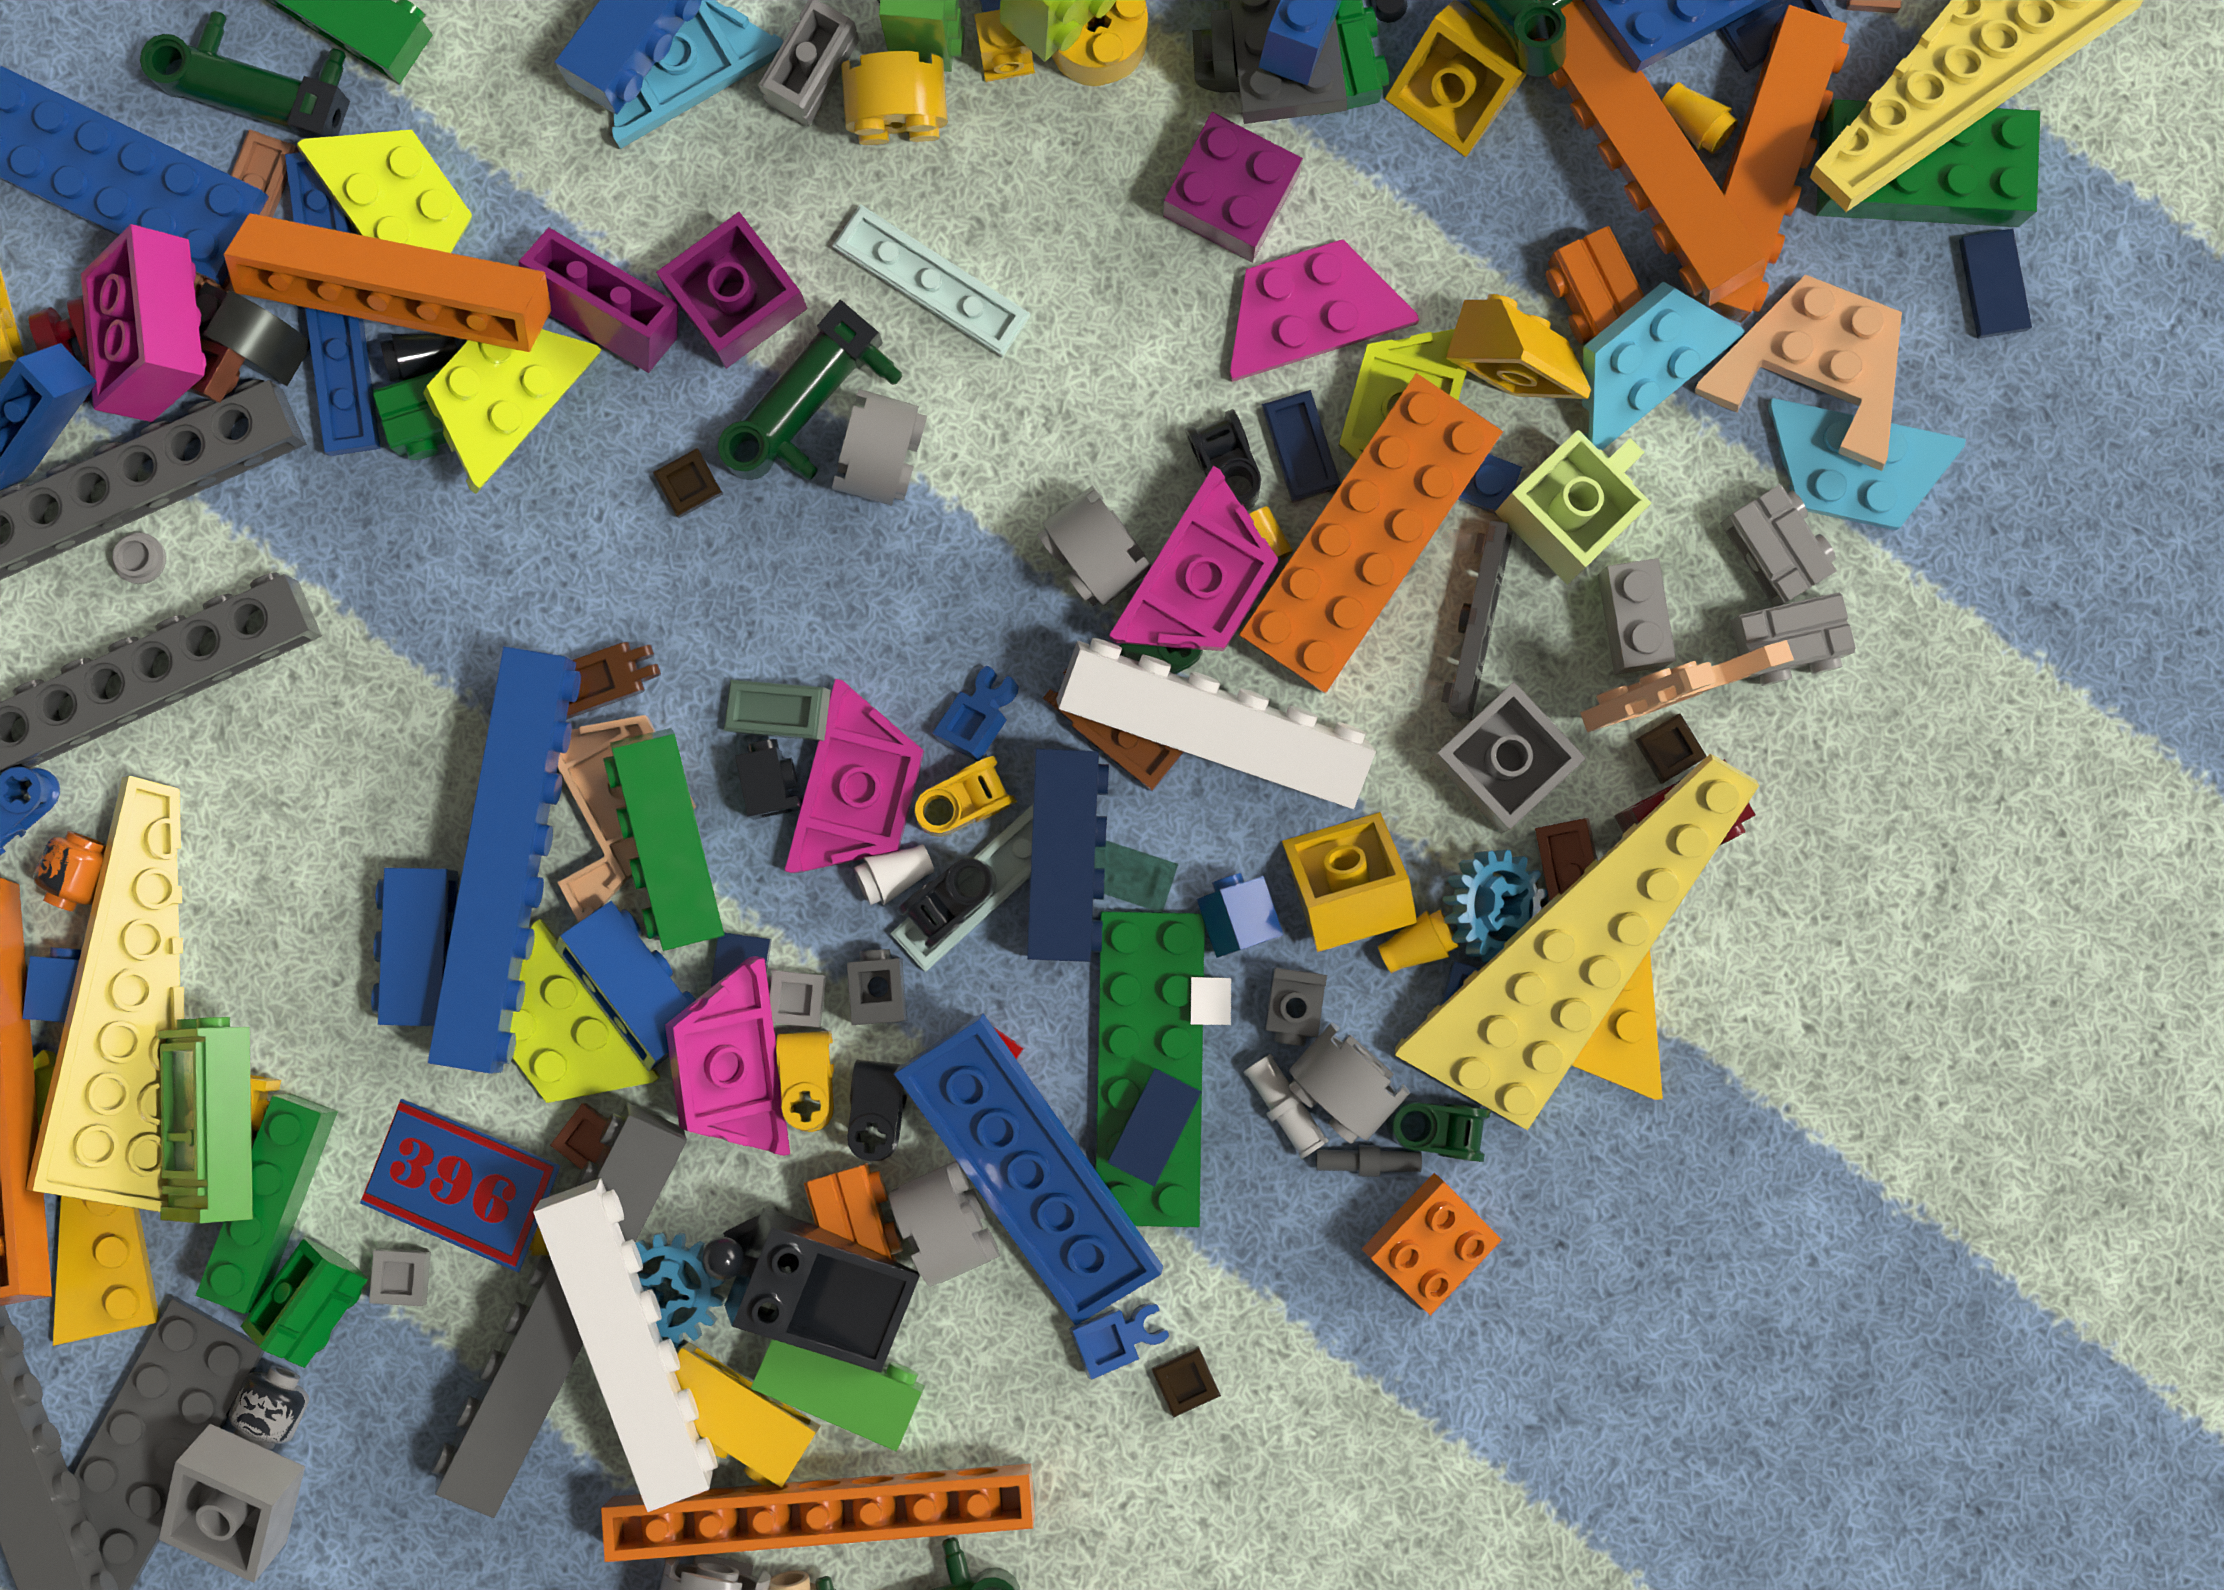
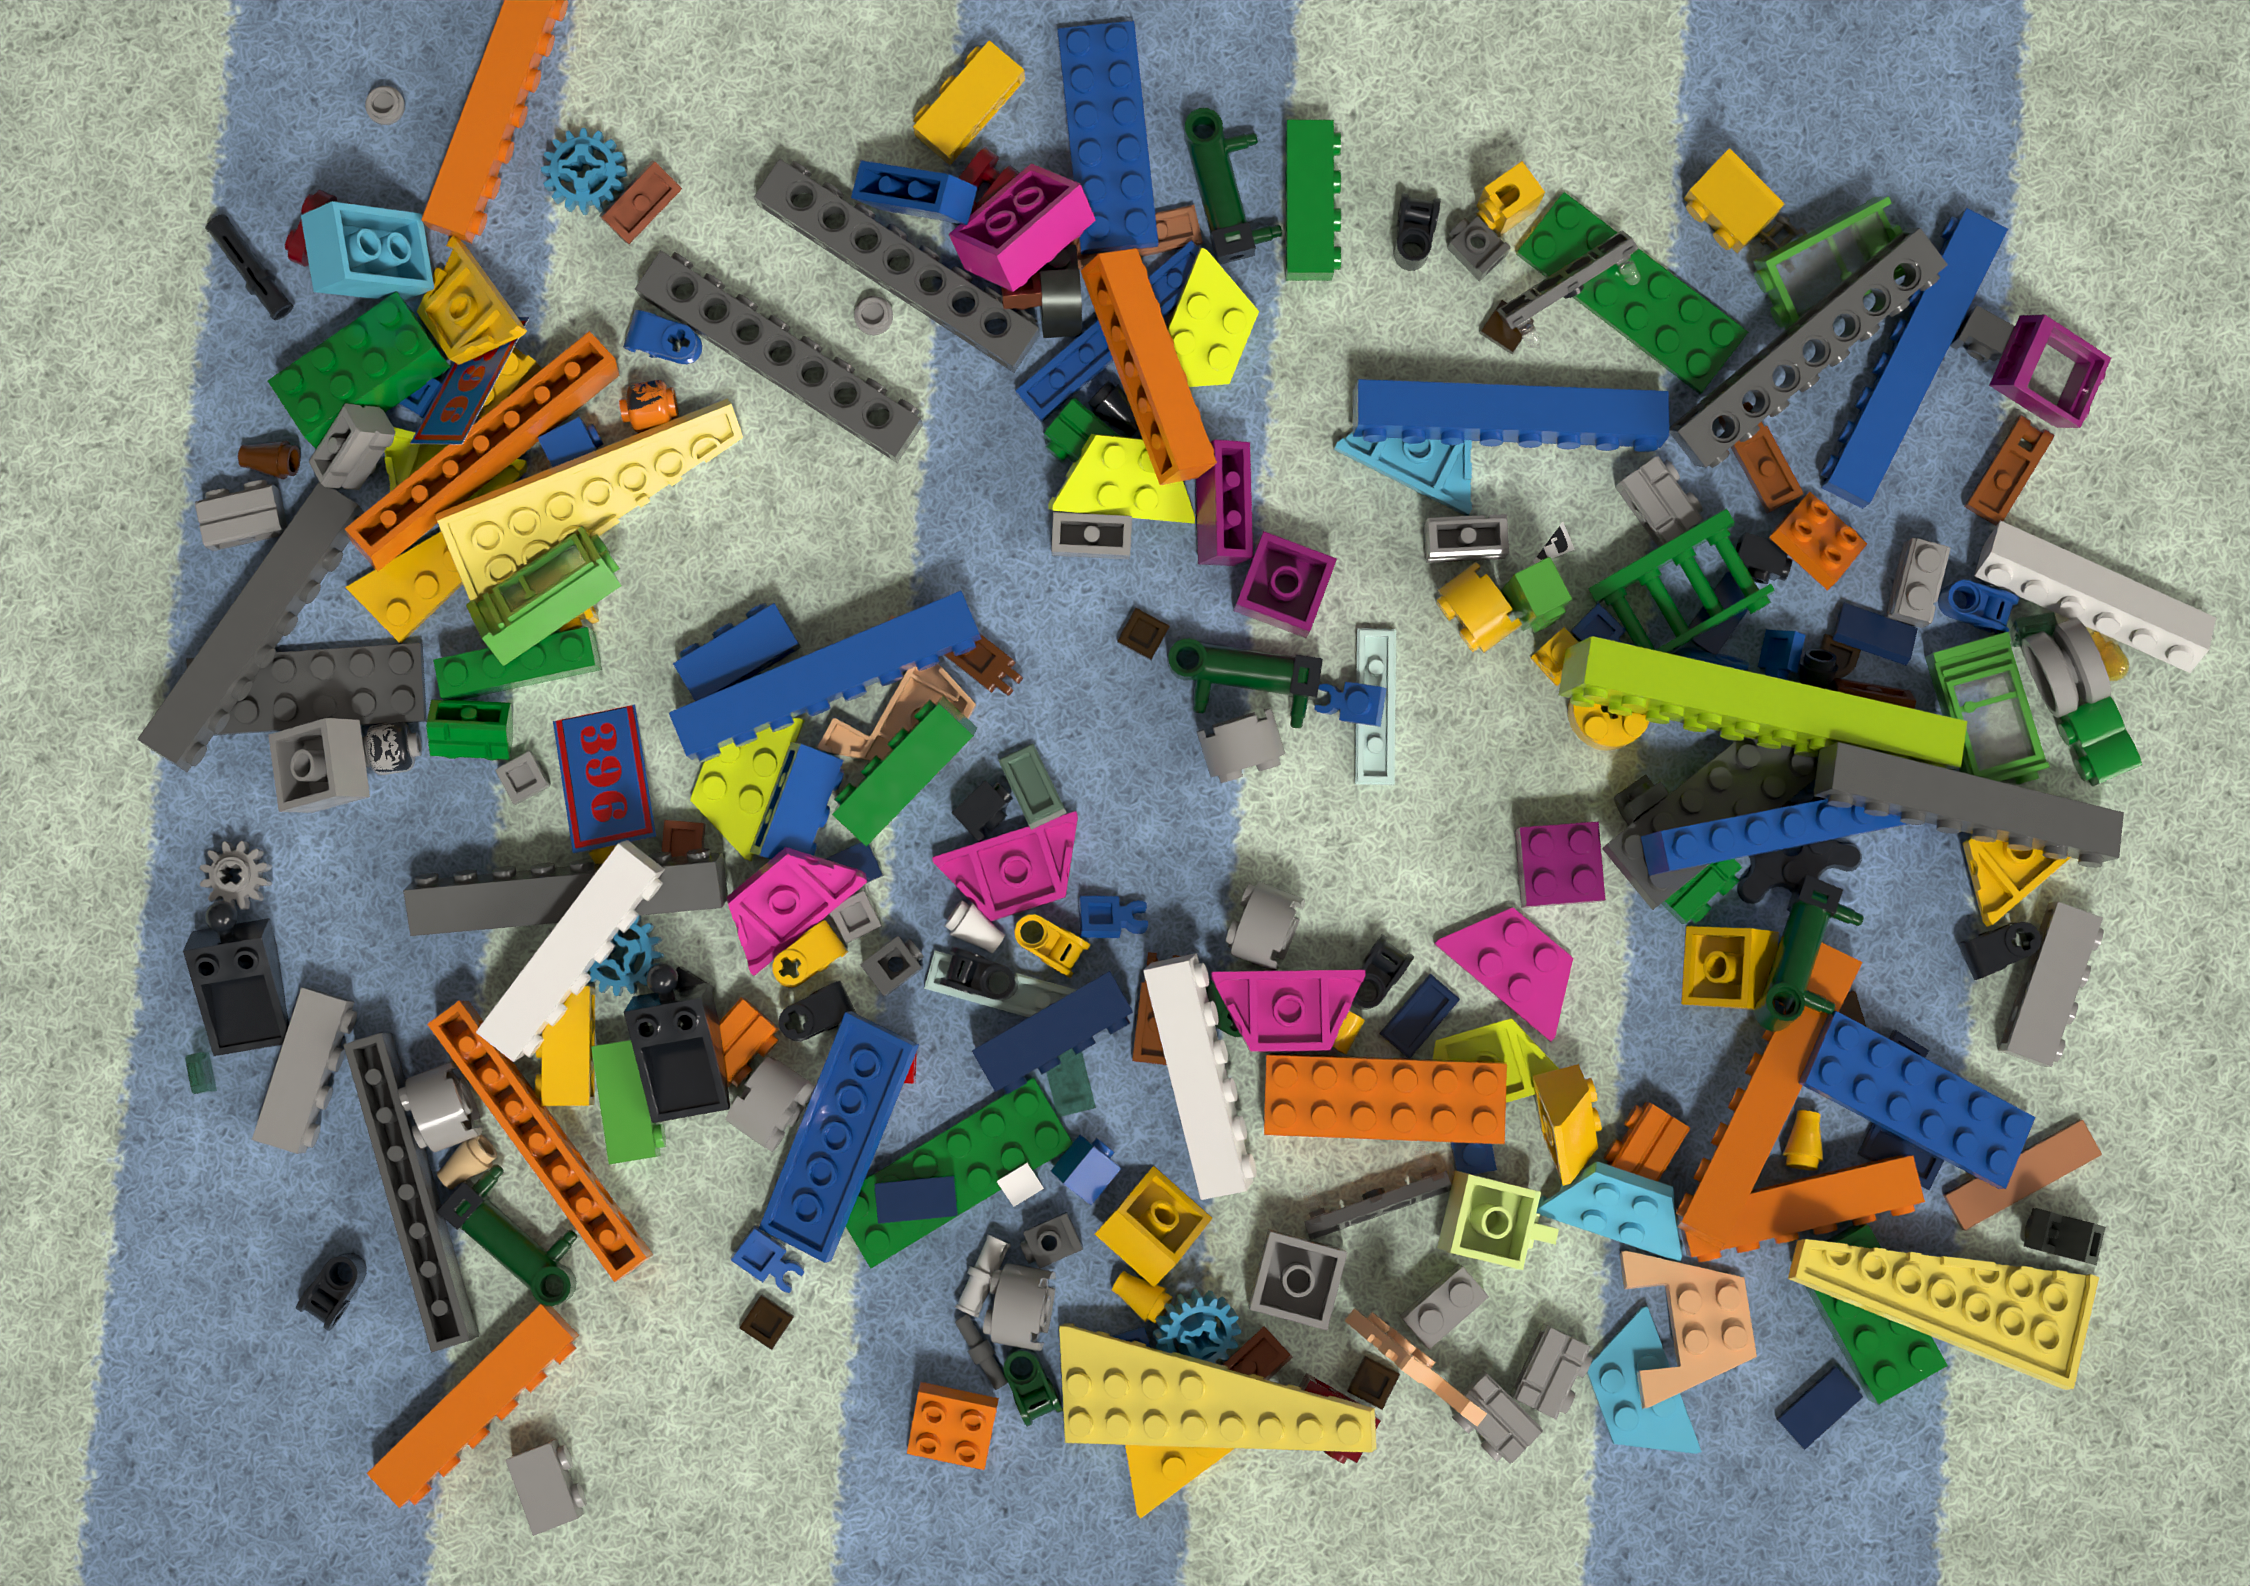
camera: 55 degrees right, 0 degrees up
none -> light grey brick [1051,512,1132,560]
none -> blue plate [1314,682,1387,727]

